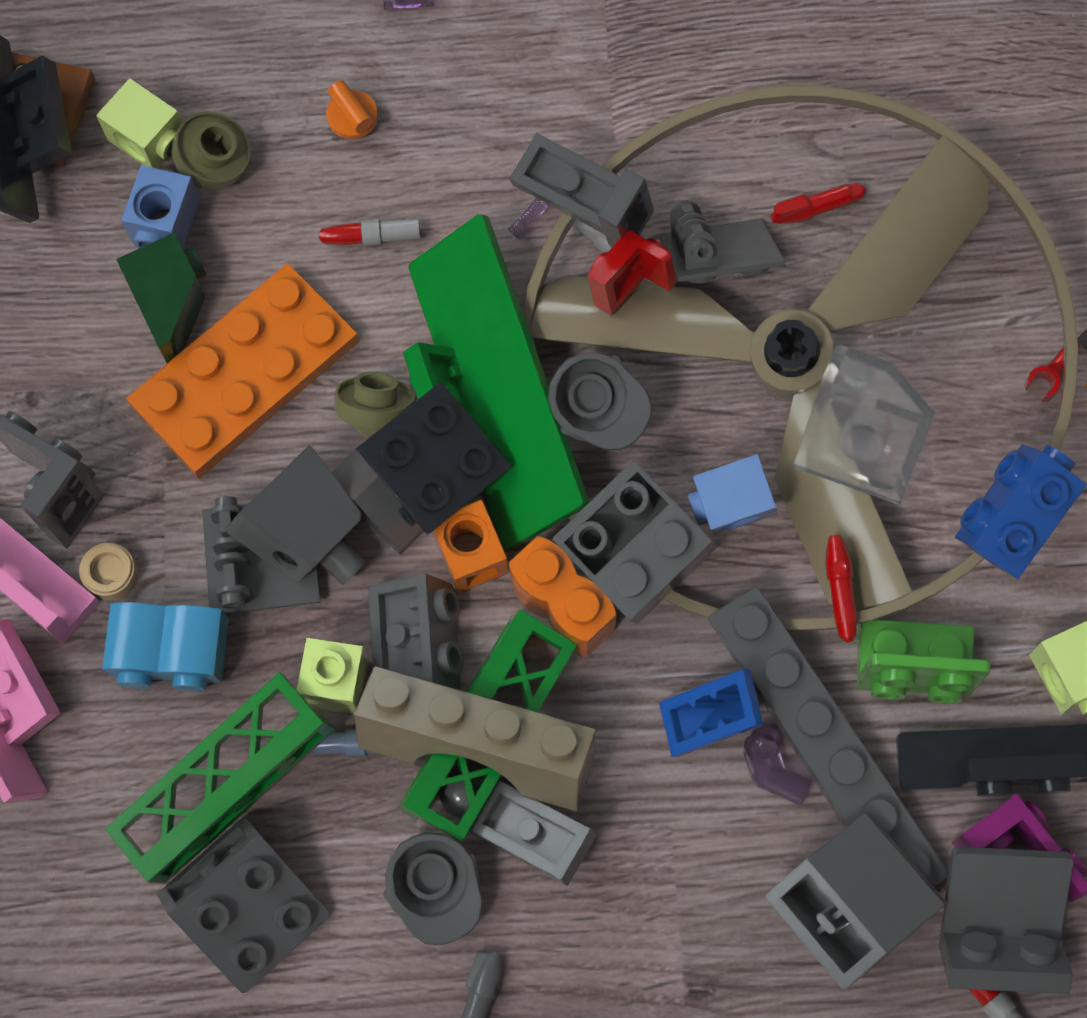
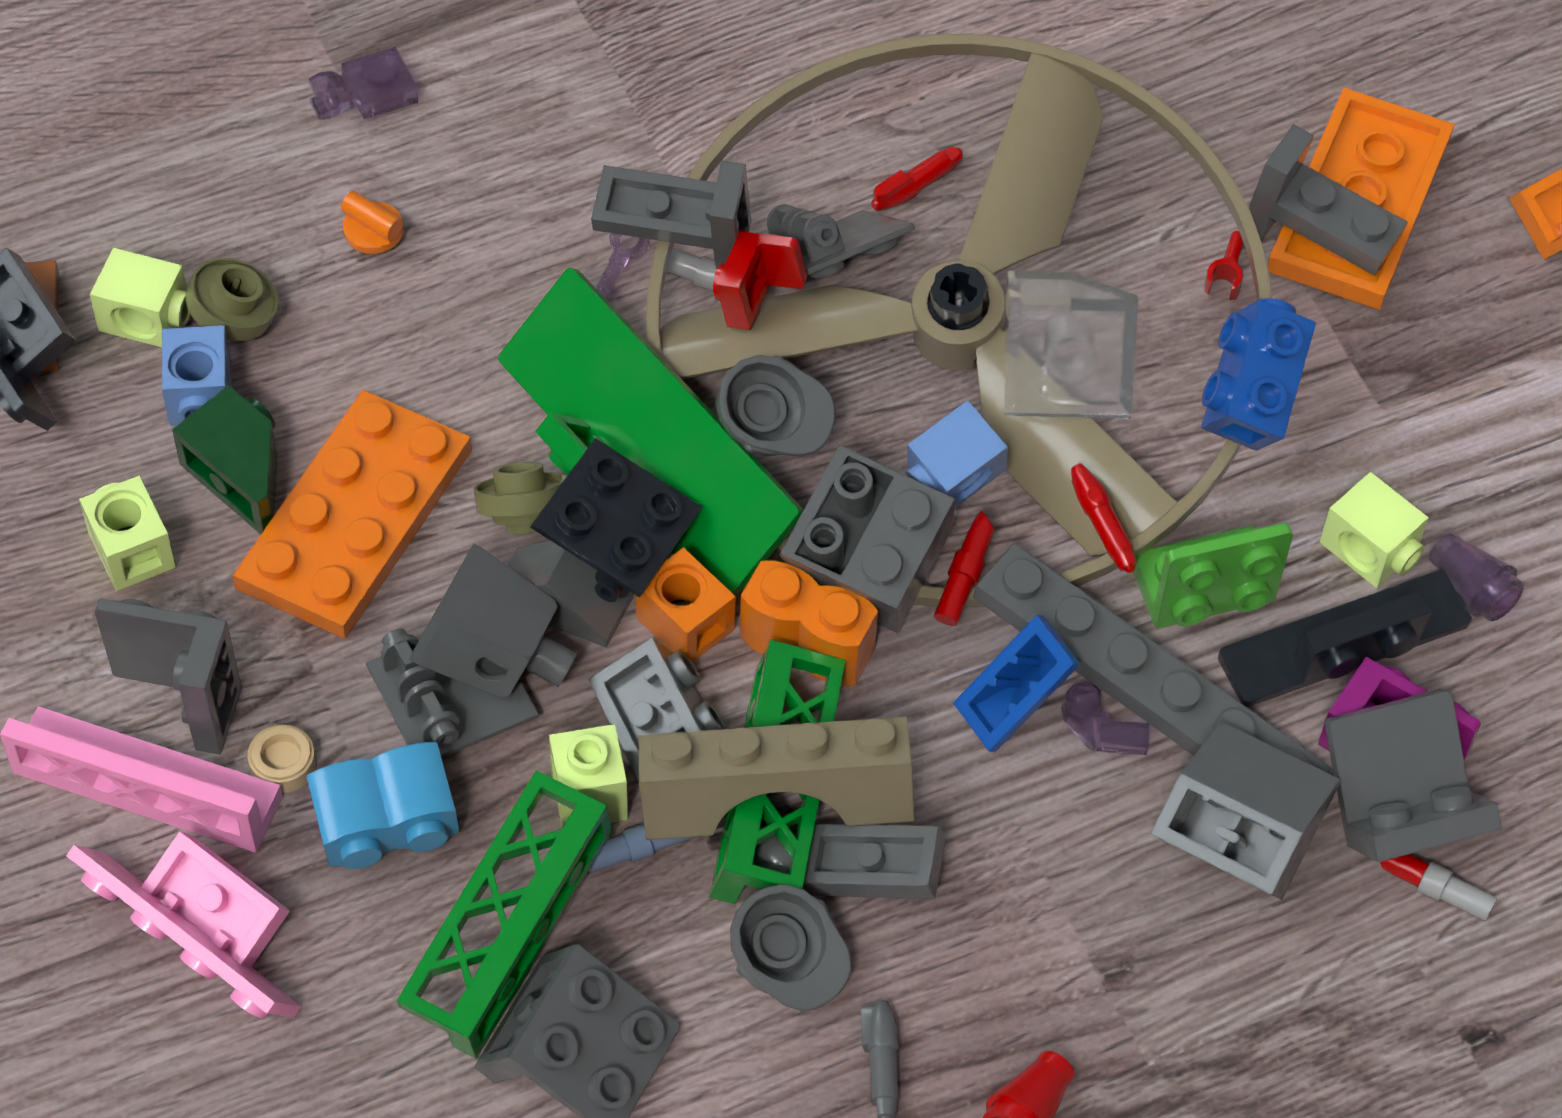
camera: 25 degrees left, 15 degrees down
light grey piece [319,218,421,246] -> none
none -> yellowish green brick [79,476,176,591]
none -> red piece [933,510,995,626]

